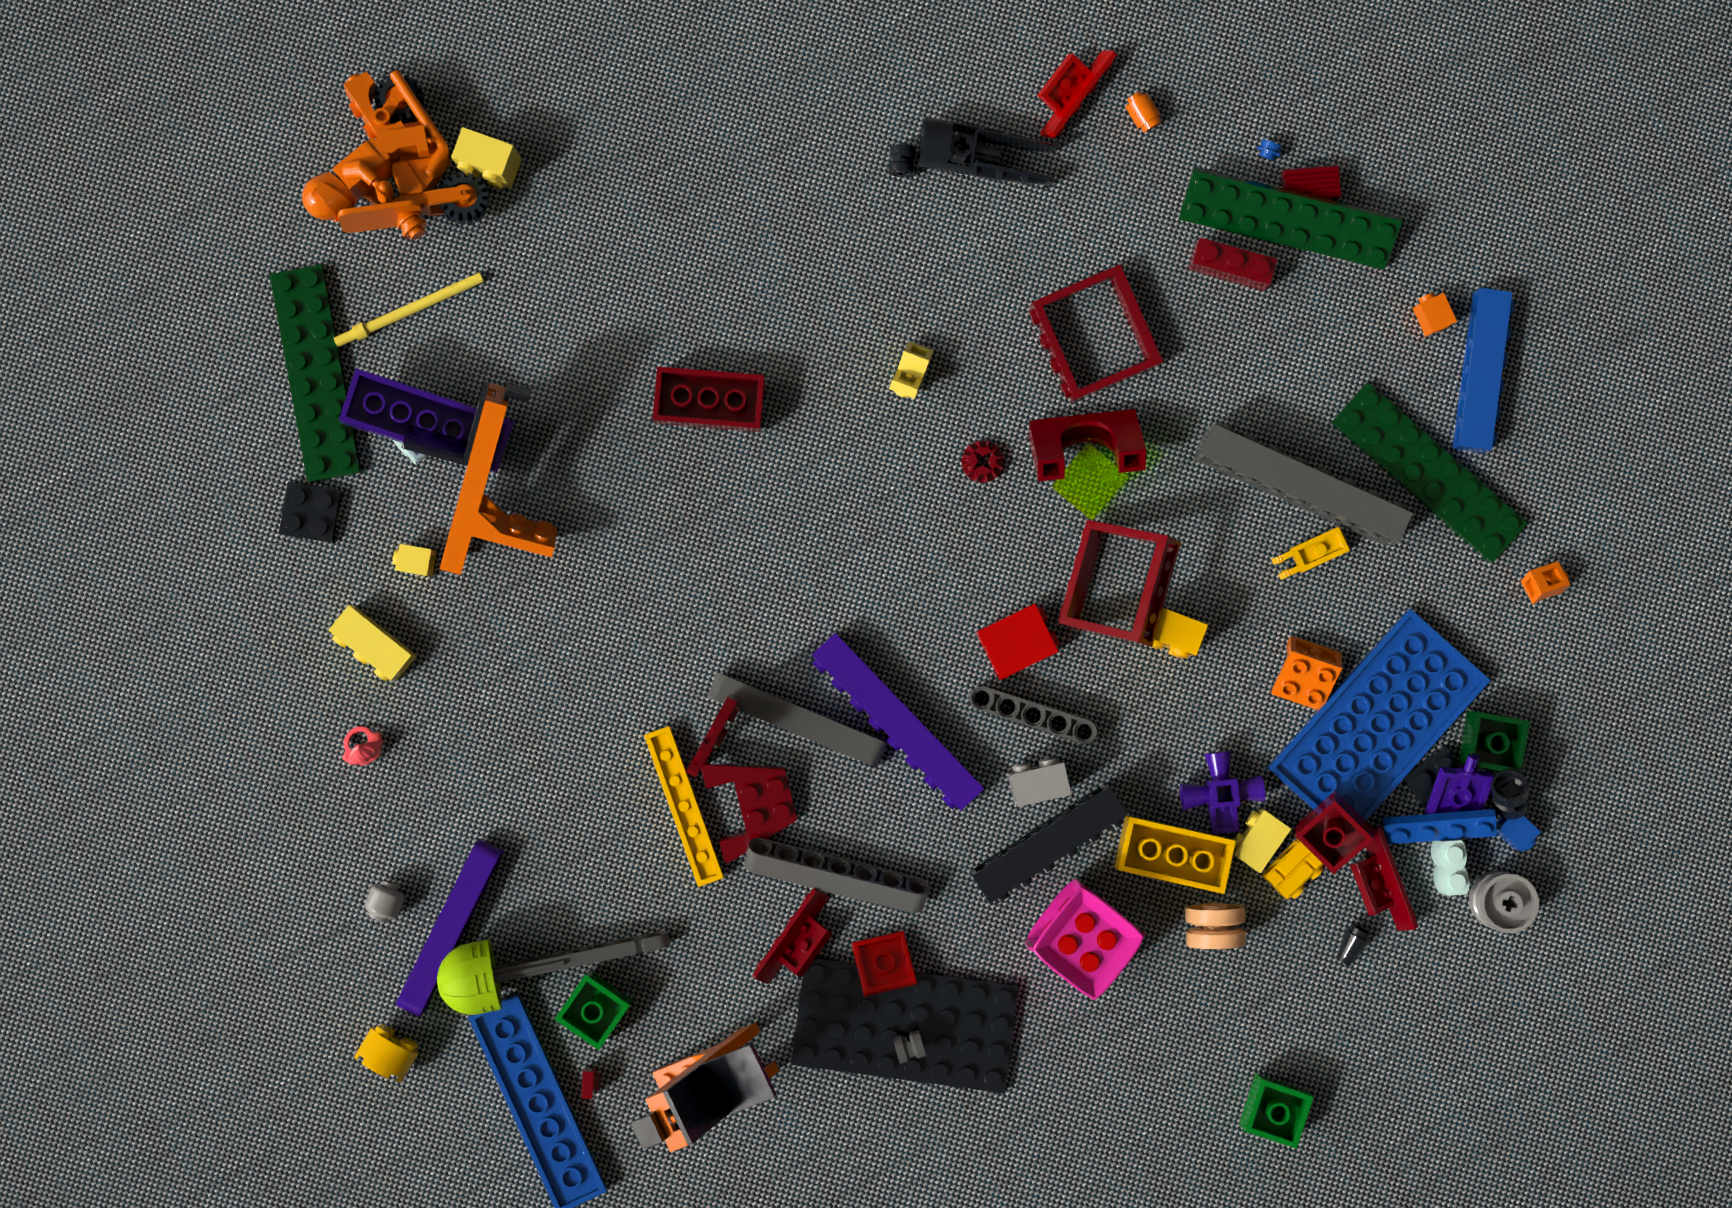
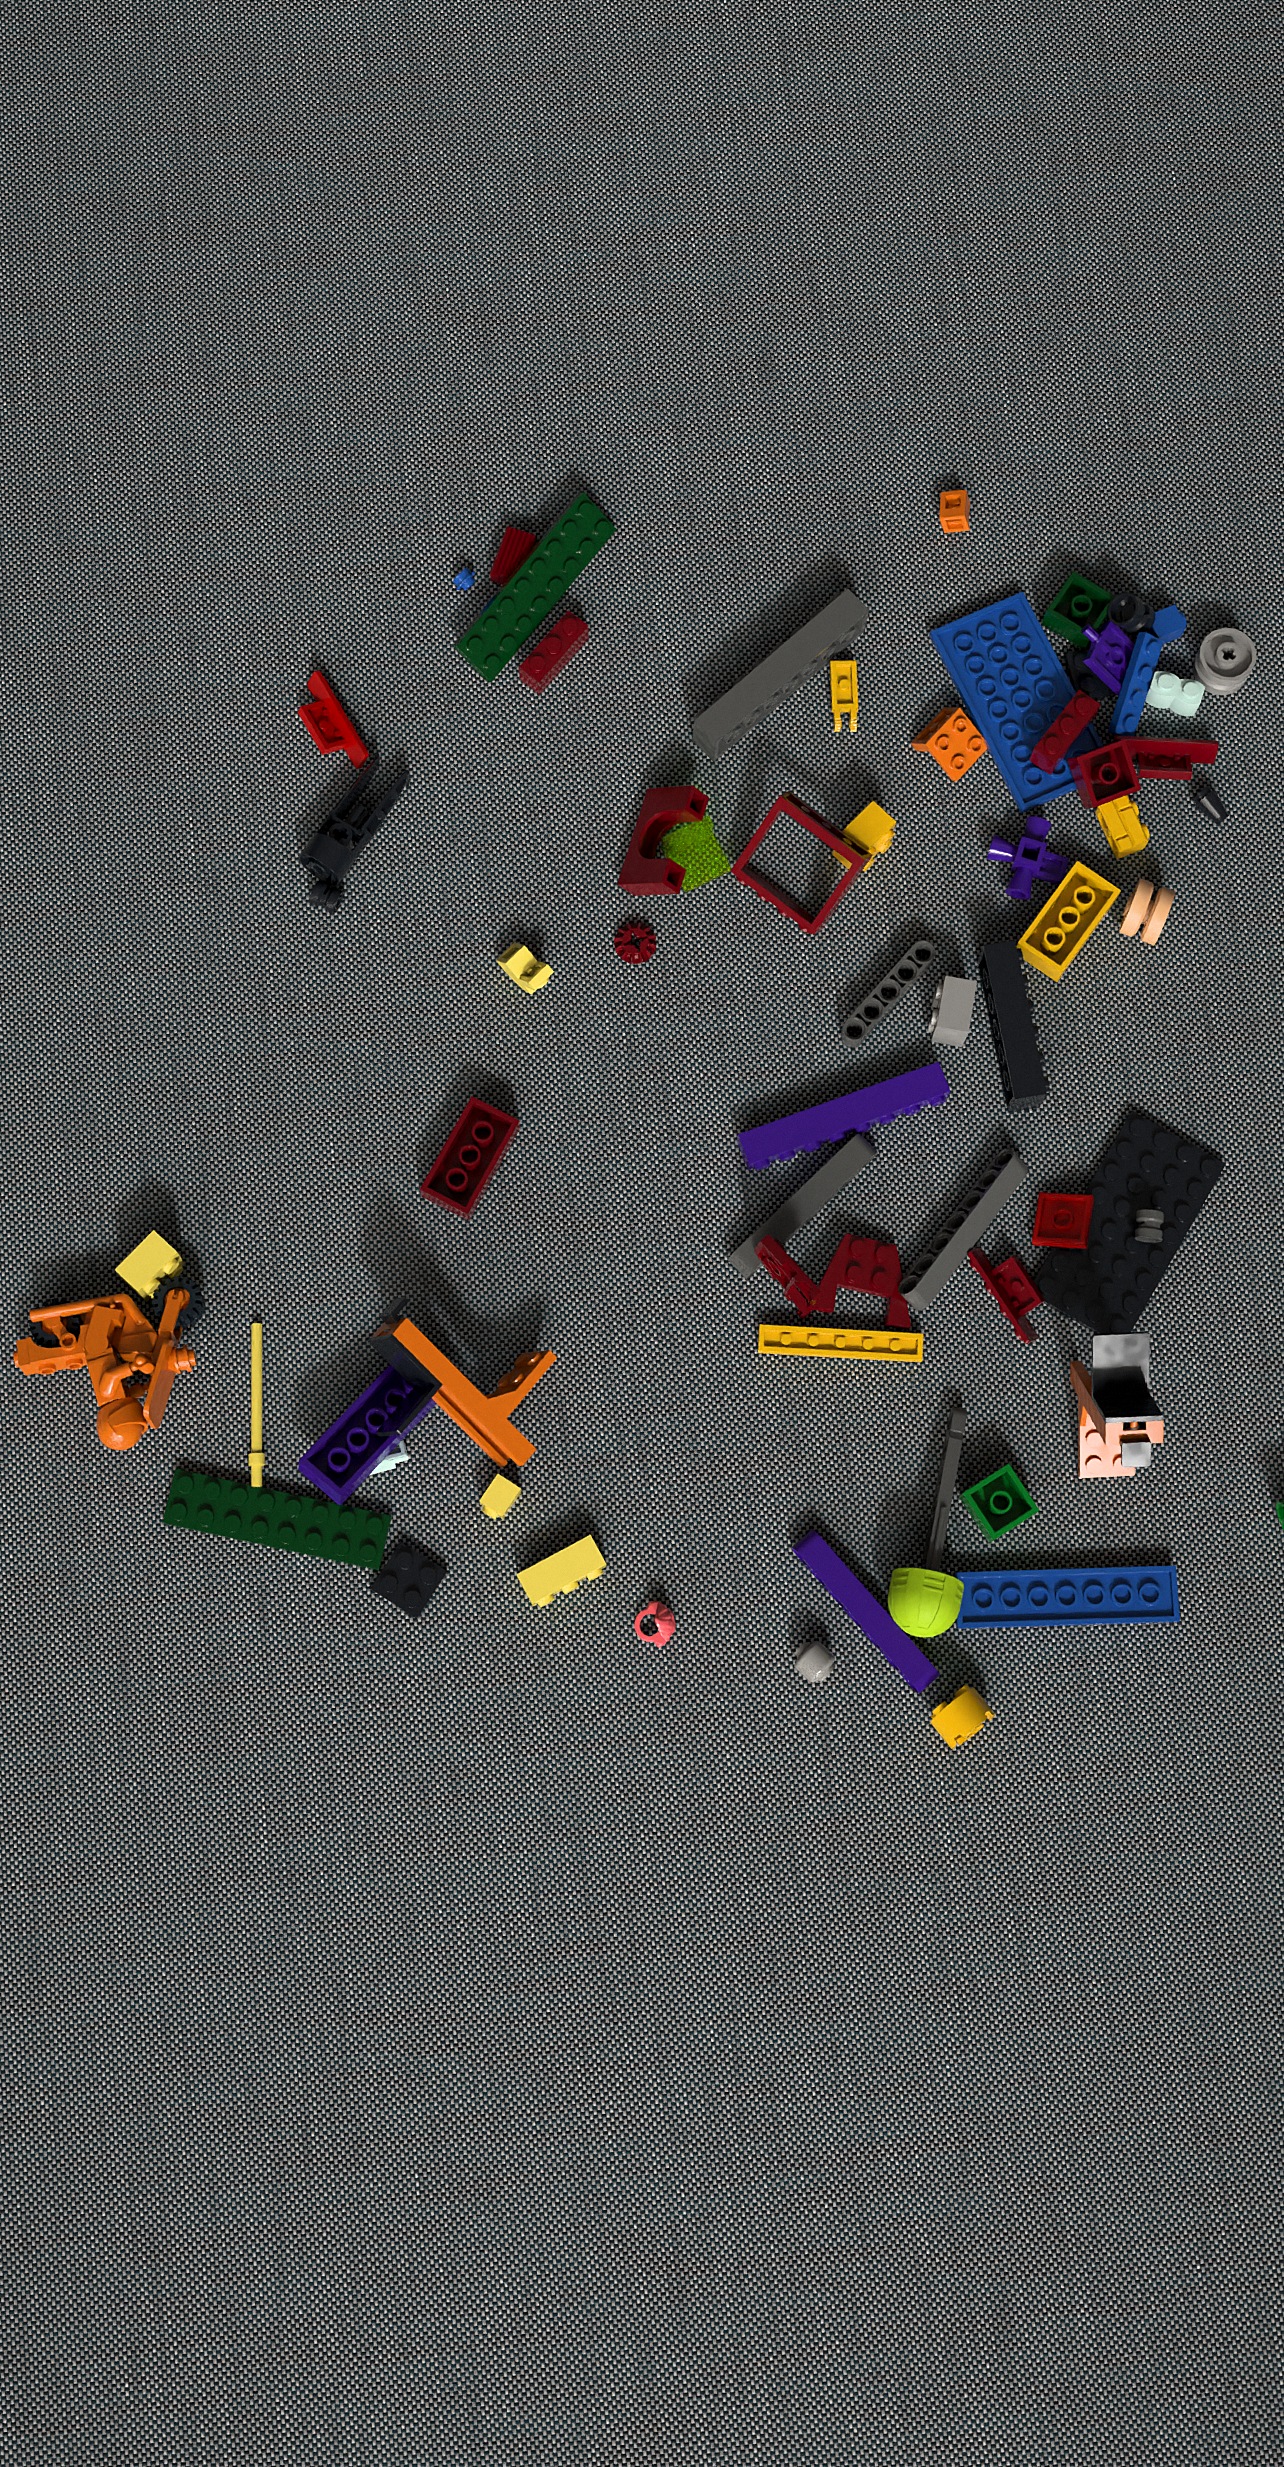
camera: 70 degrees left, 10 degrees down
dark red plate [581,1066,601,1099] -> none
red brick [976,604,1060,680] -> none
dark pink piece [1025,878,1145,1000] -> none
dark red window [1028,264,1163,403] -> none
orange brick [1125,91,1162,133] -> none
light yellow brick [1233,809,1291,873] -> none
dark green plate [1330,382,1528,563] -> none
orange brick [1412,292,1457,337] -> none
blue brick [1452,288,1515,453] -> none
none -> dark red brick [1029,690,1101,775]

